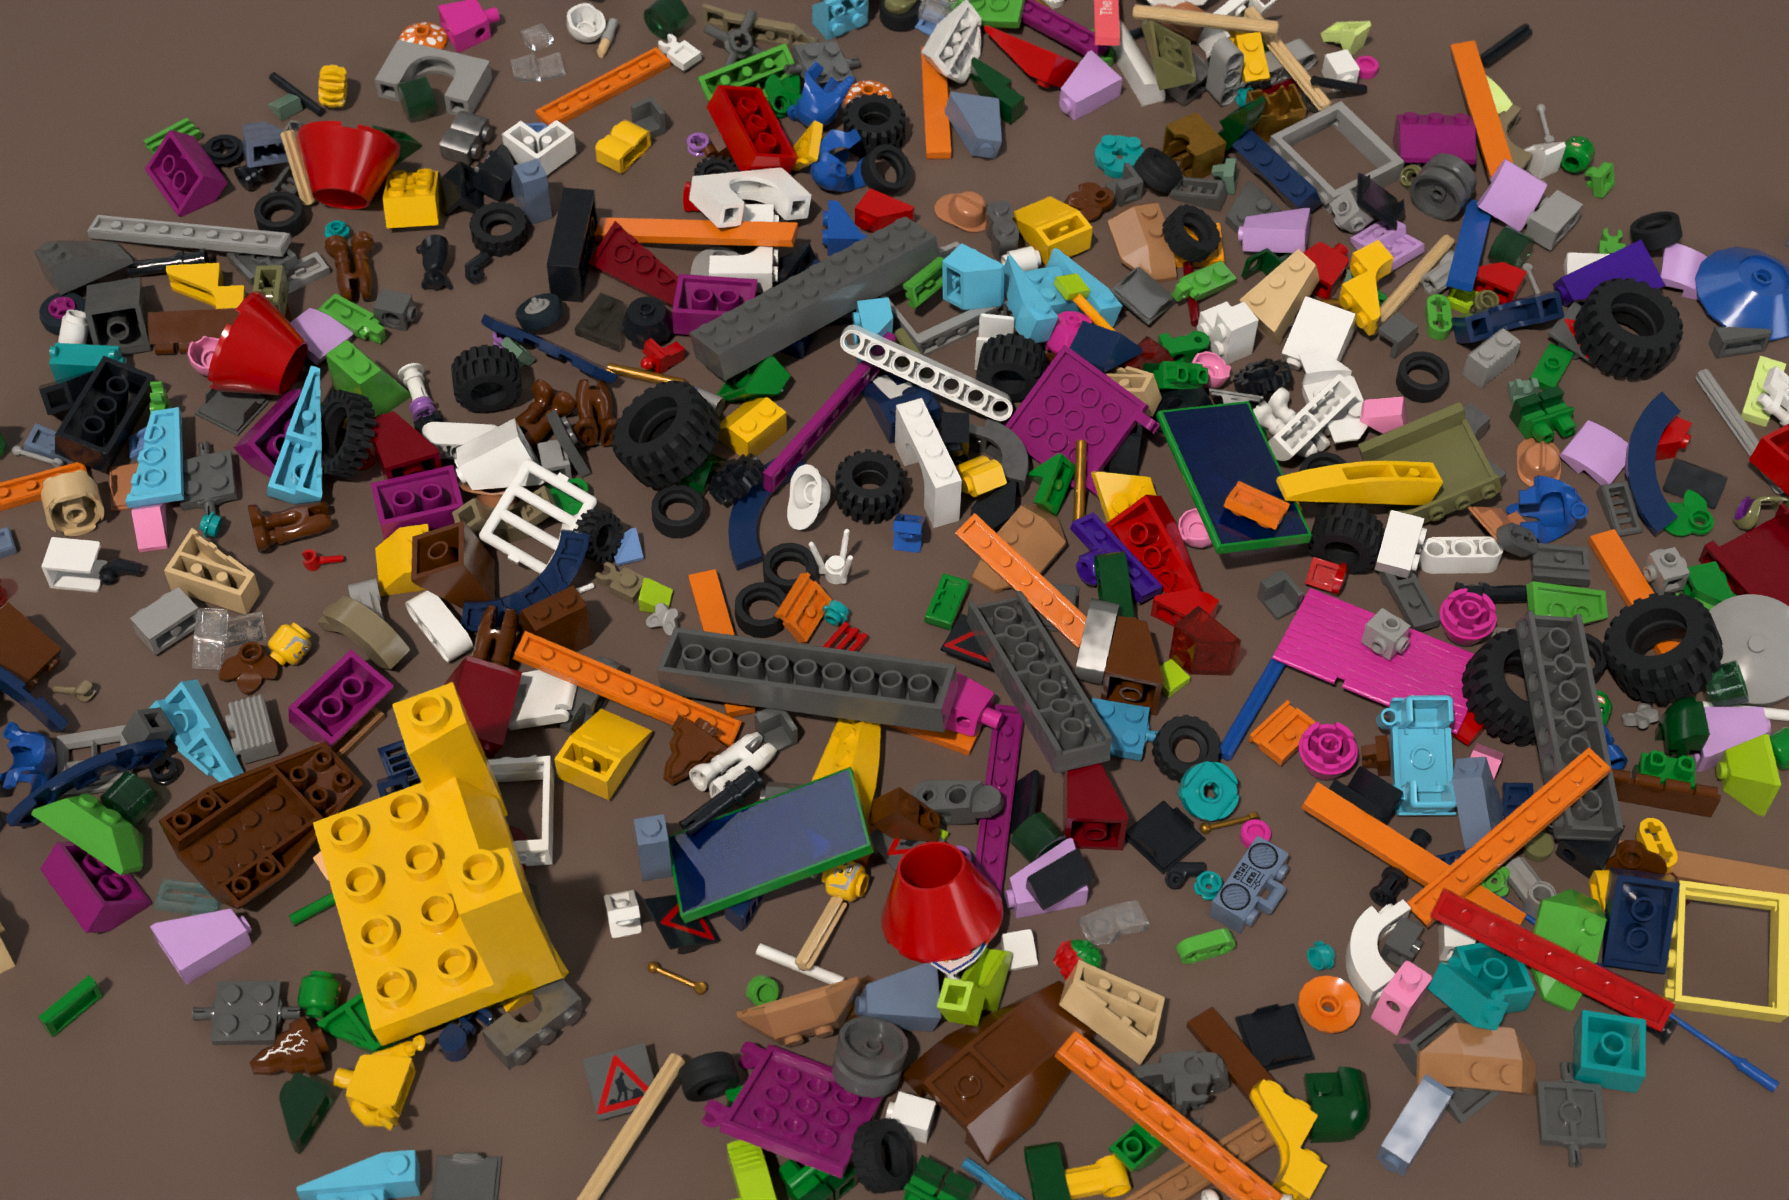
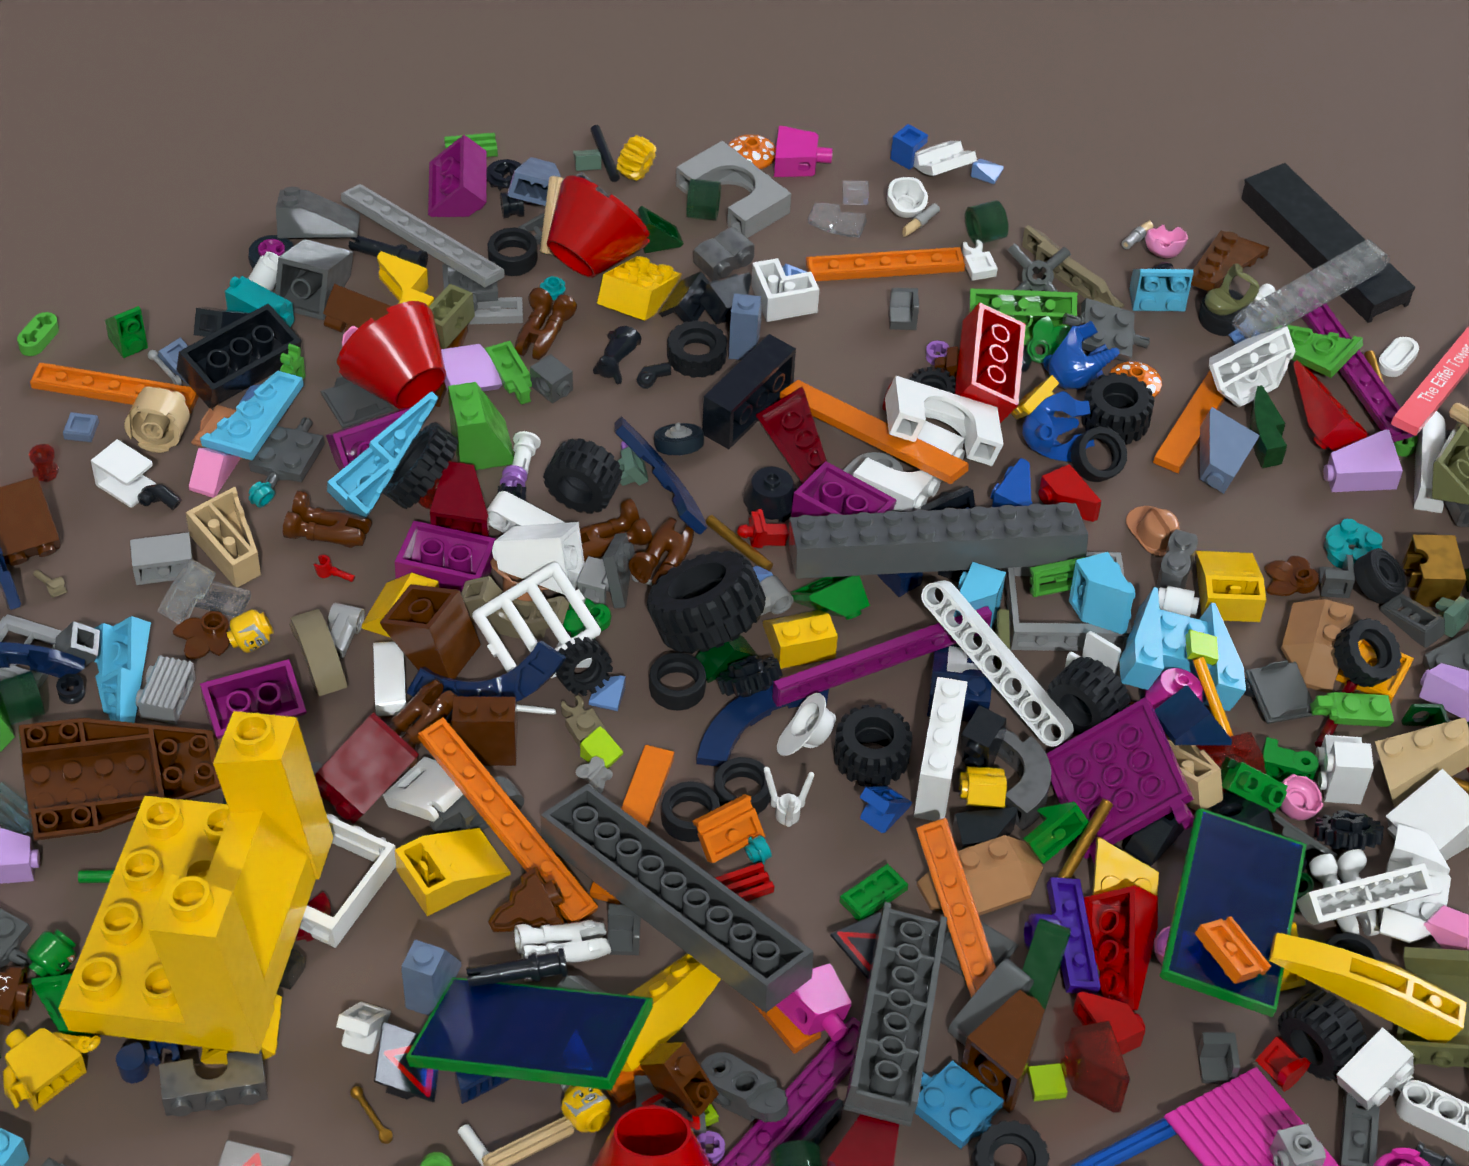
camera: 30 degrees right, 5 degrees down
clear smoke wing [575,293,624,353] -> none
yellow brick [595,120,651,173] -> none

